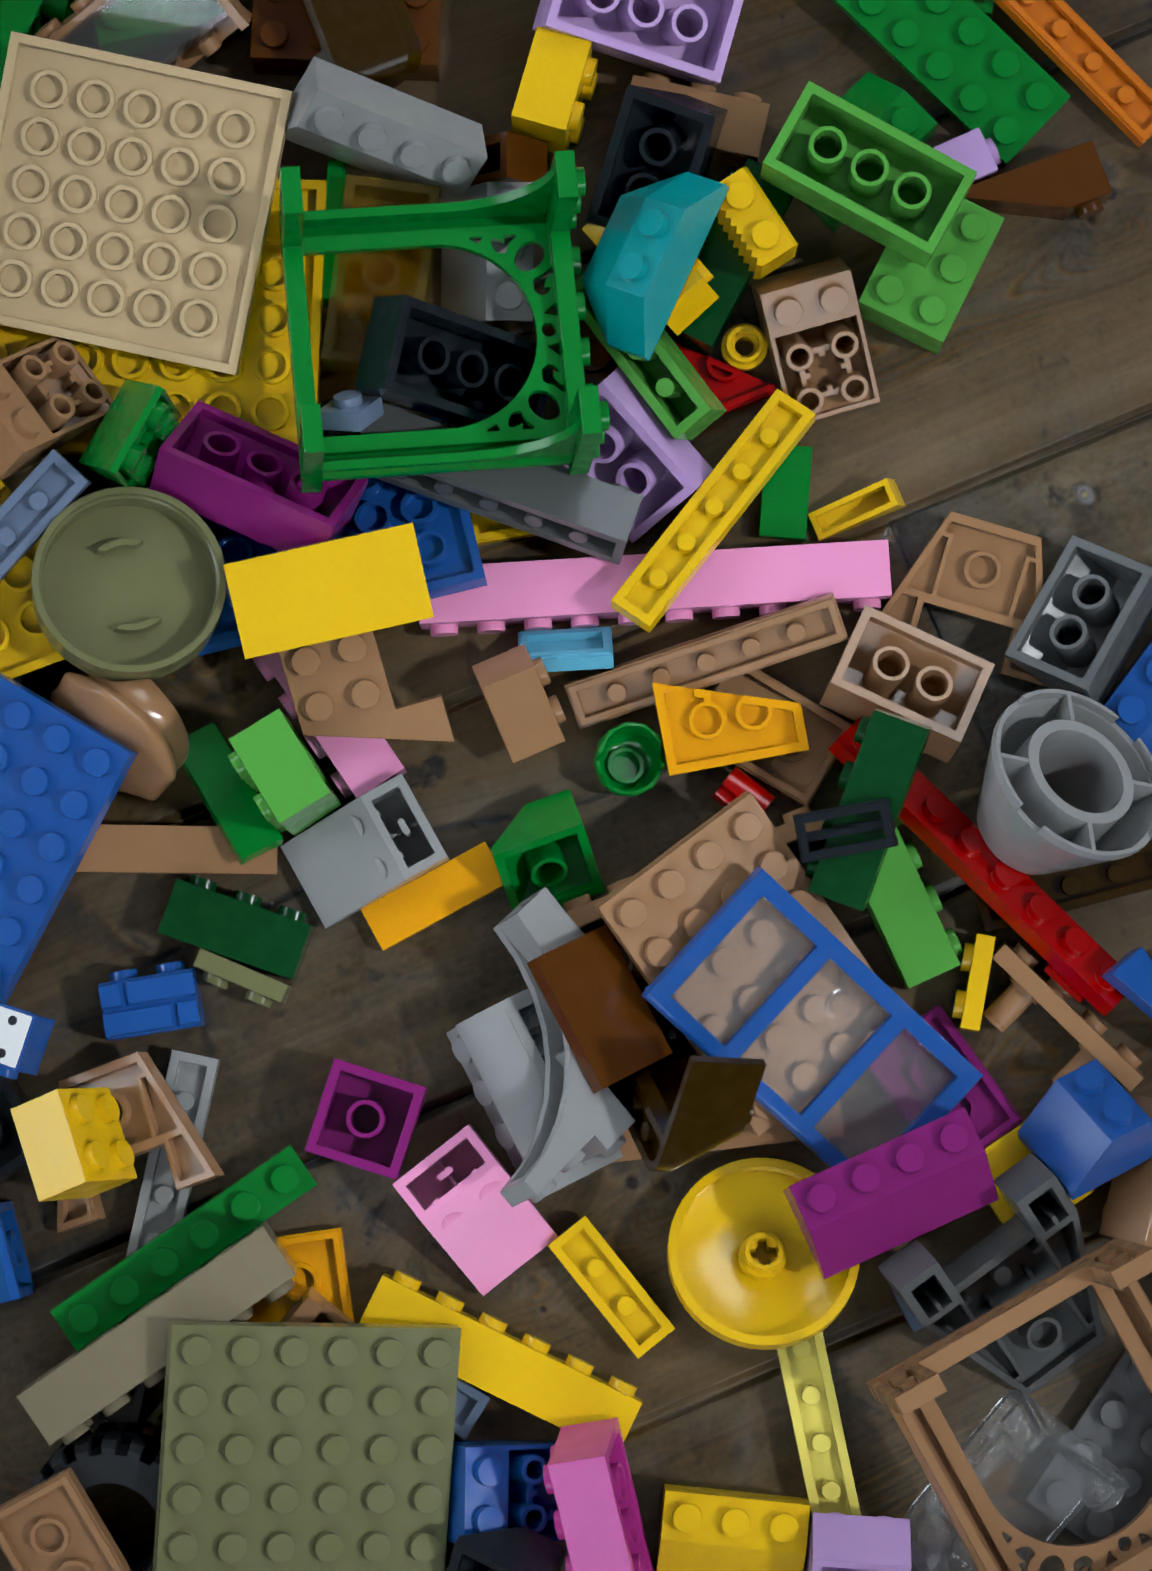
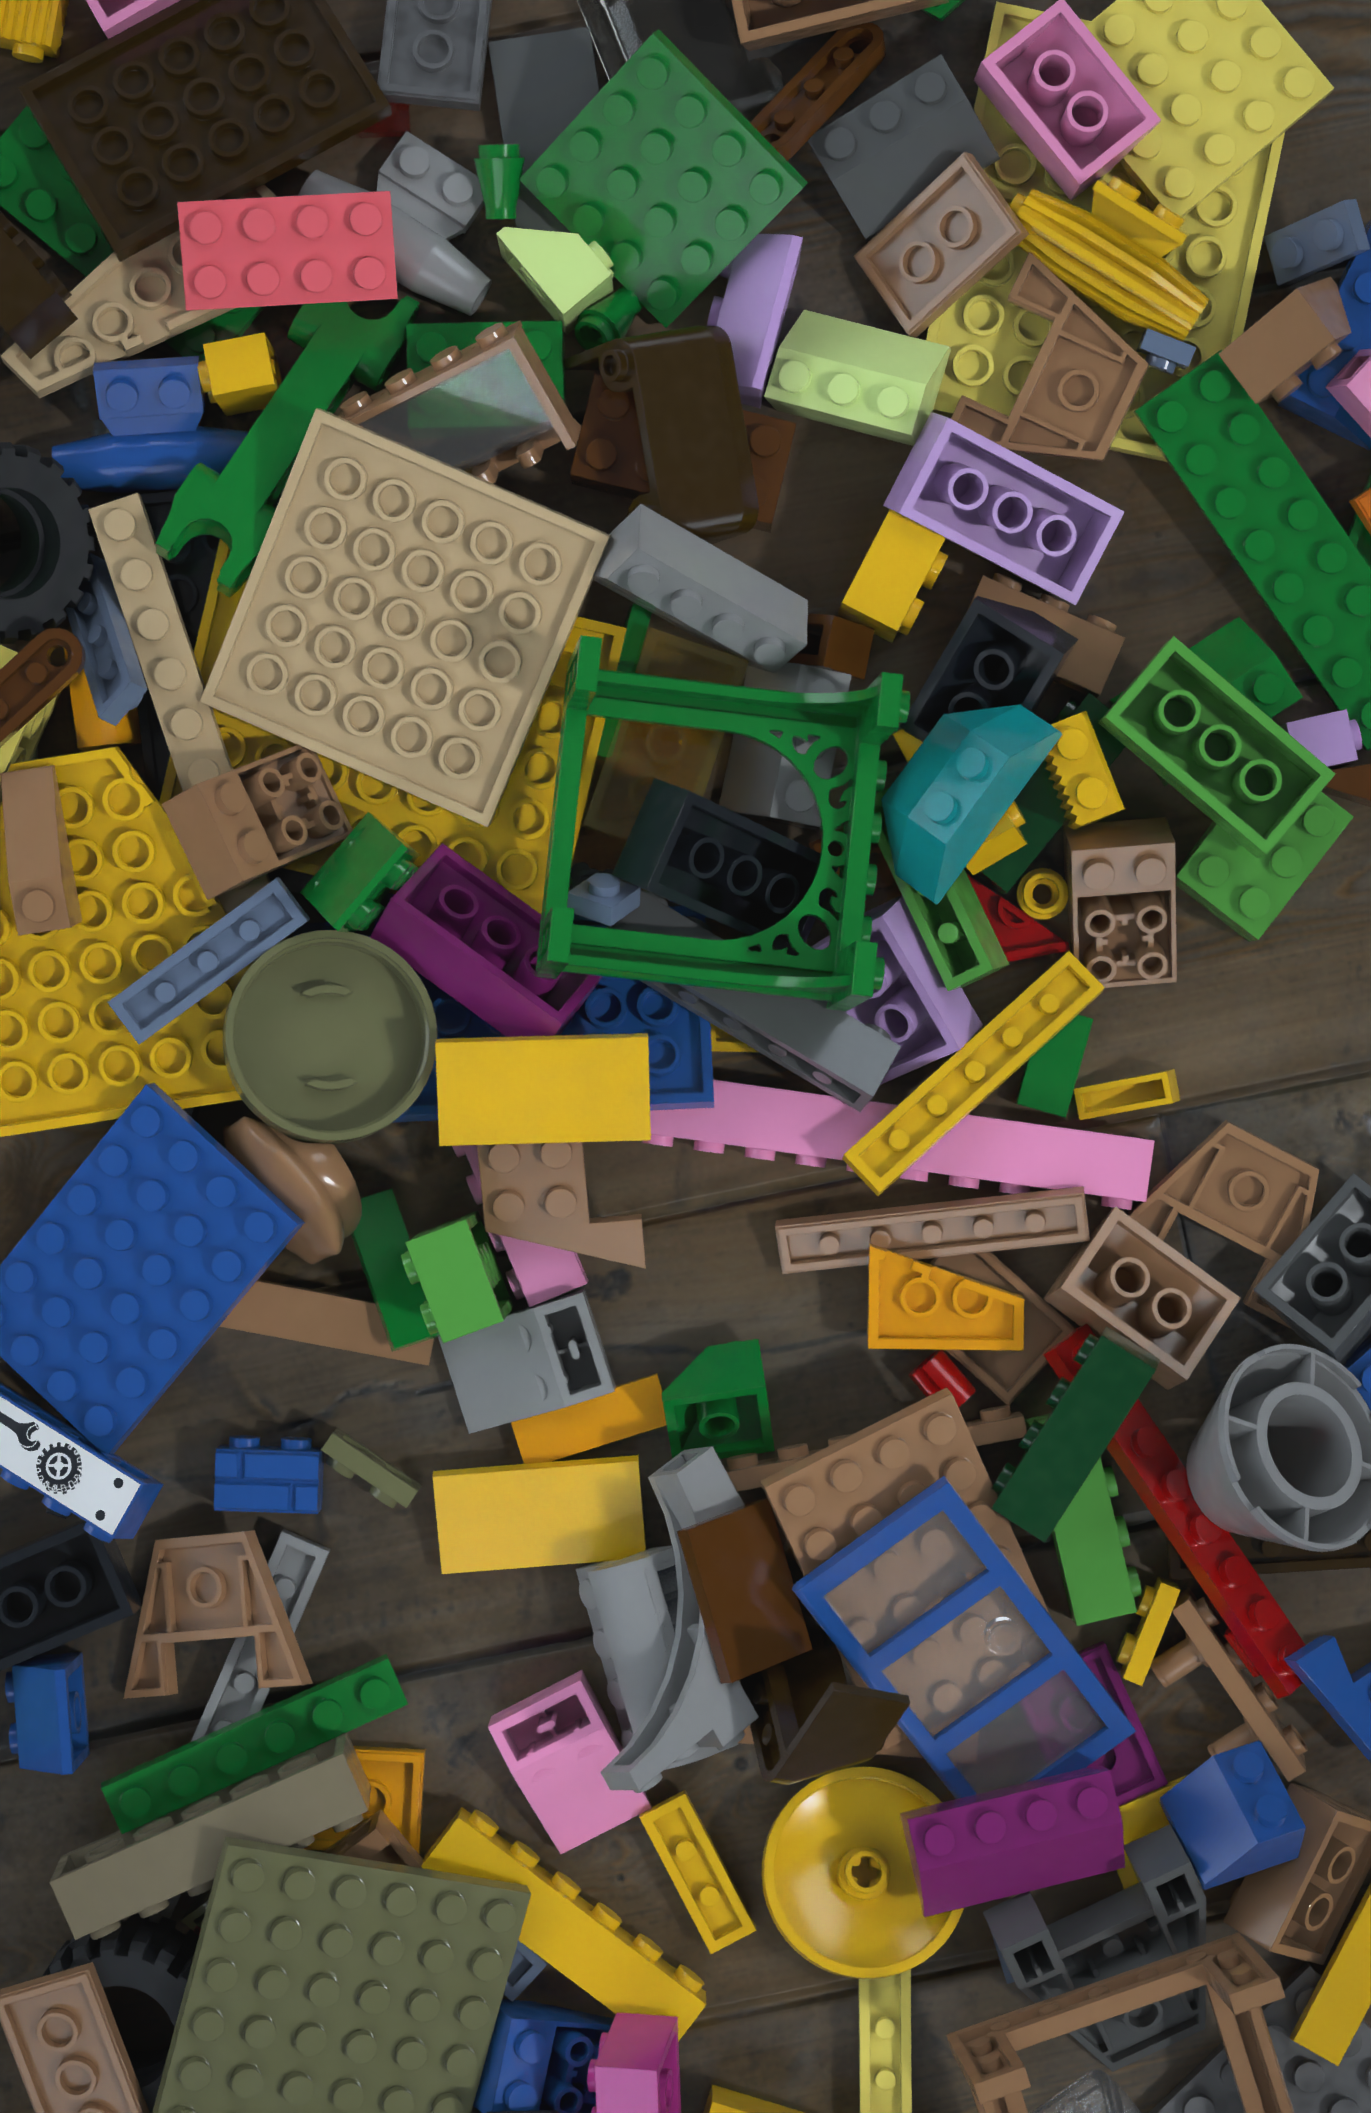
camera: 10 degrees right, 5 degrees up
yellow brick [10,1087,137,1202] -> none
dark green brick [157,874,315,981] -> none
magenta brick [305,1058,429,1180] -> none
medium nougat brick [471,644,566,763] -> none
medium azure tile [518,626,614,672] -> none
green hair [593,722,665,797] -> none
black tile [793,797,899,863] -> none
none -> yellow tile [432,1455,646,1574]

